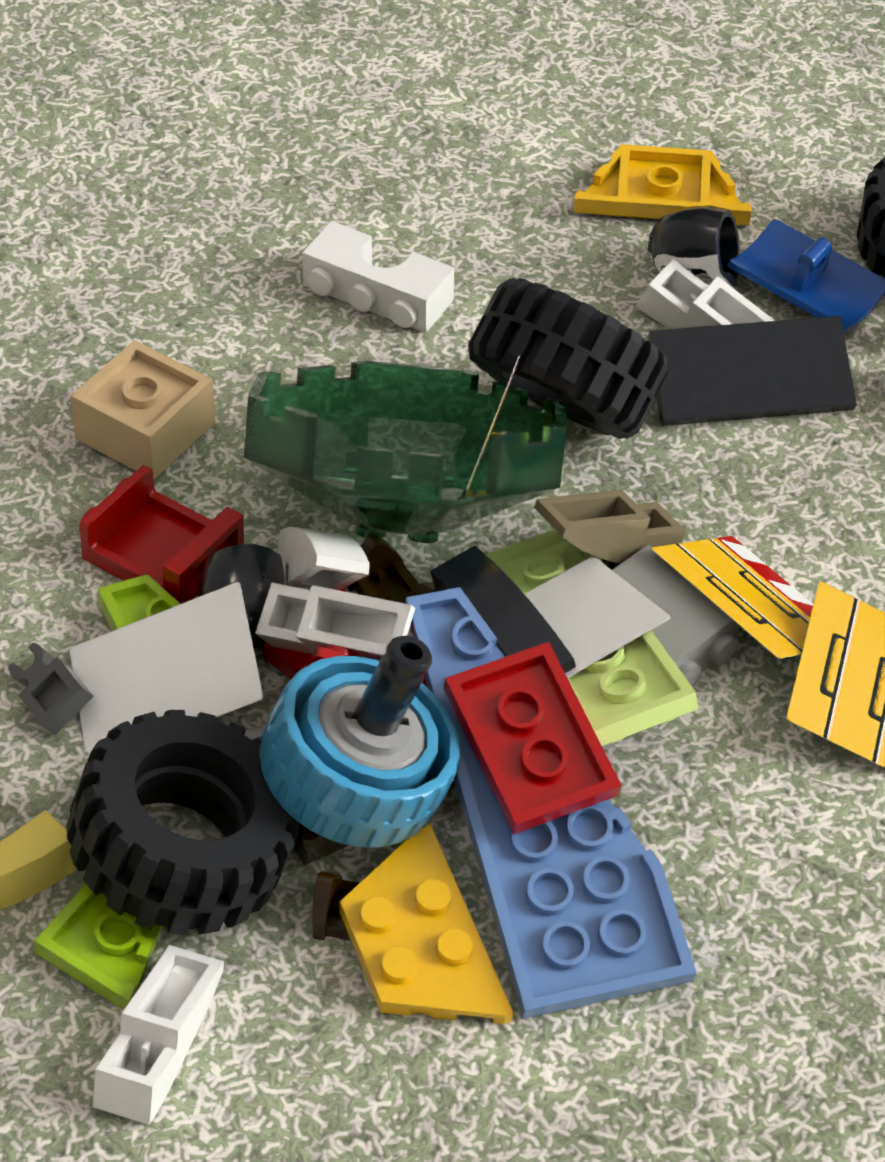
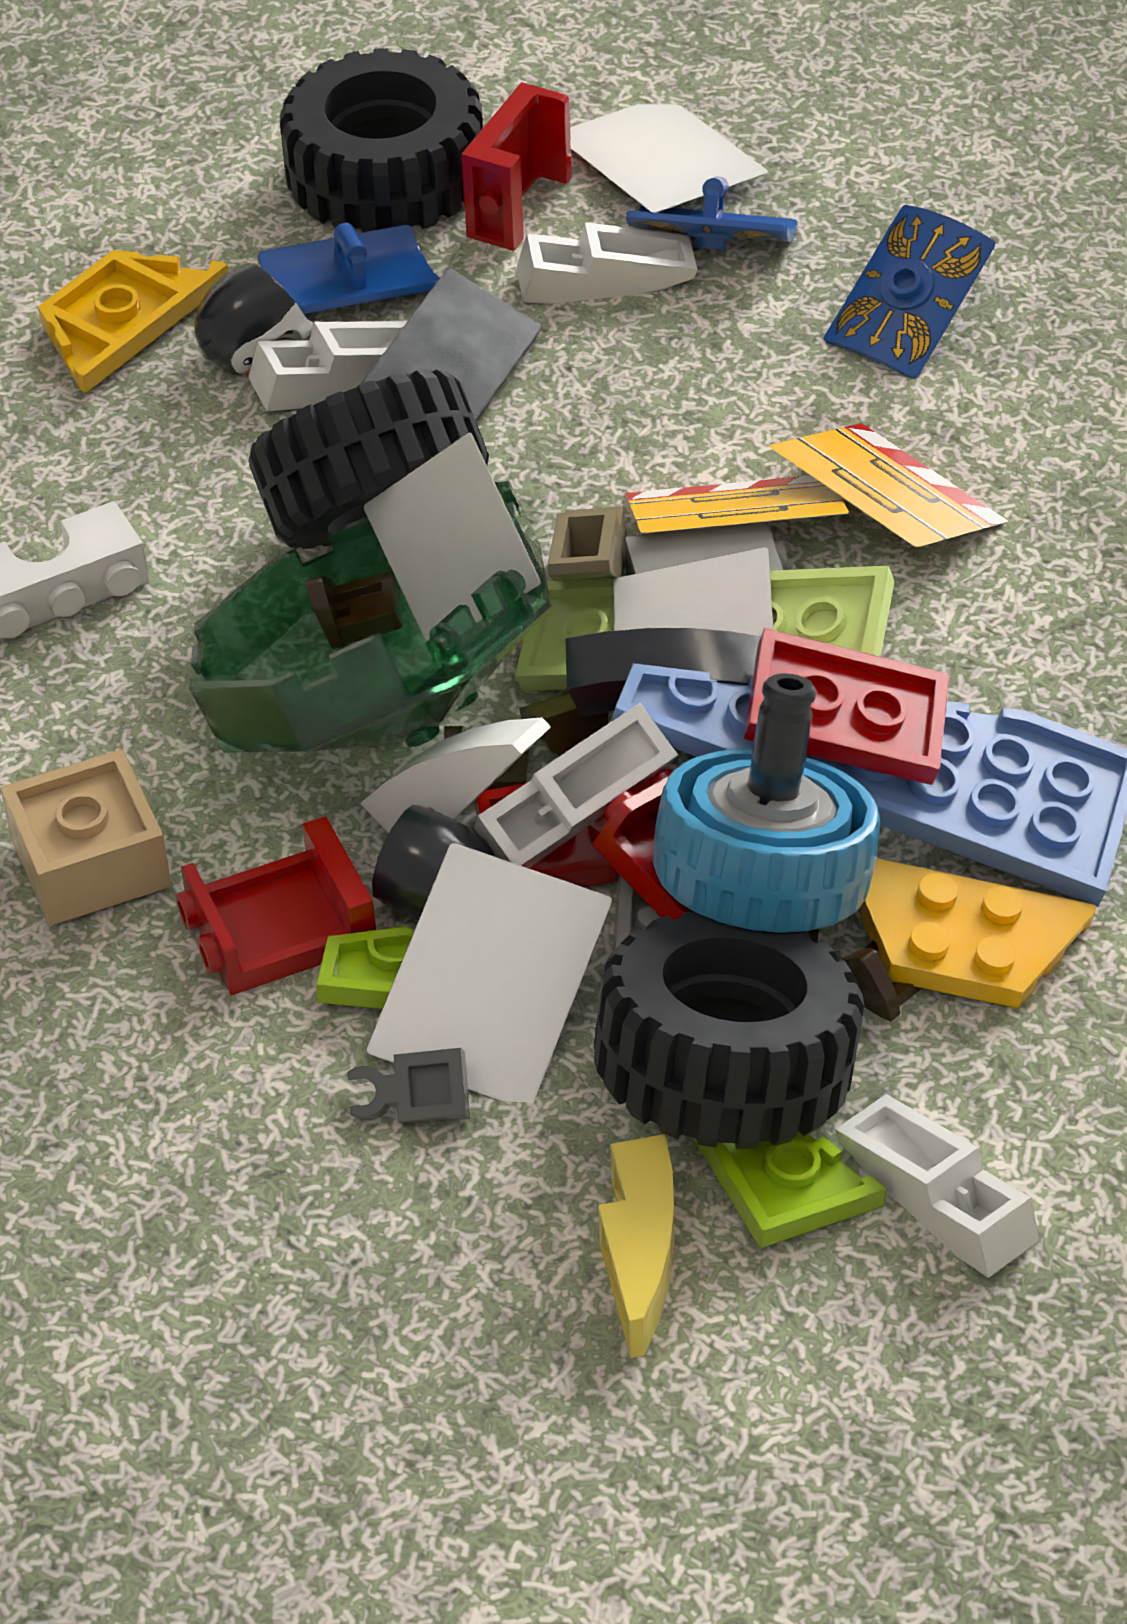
camera: 55 degrees left, 0 degrees up
none -> dark brown tile [305,570,403,650]

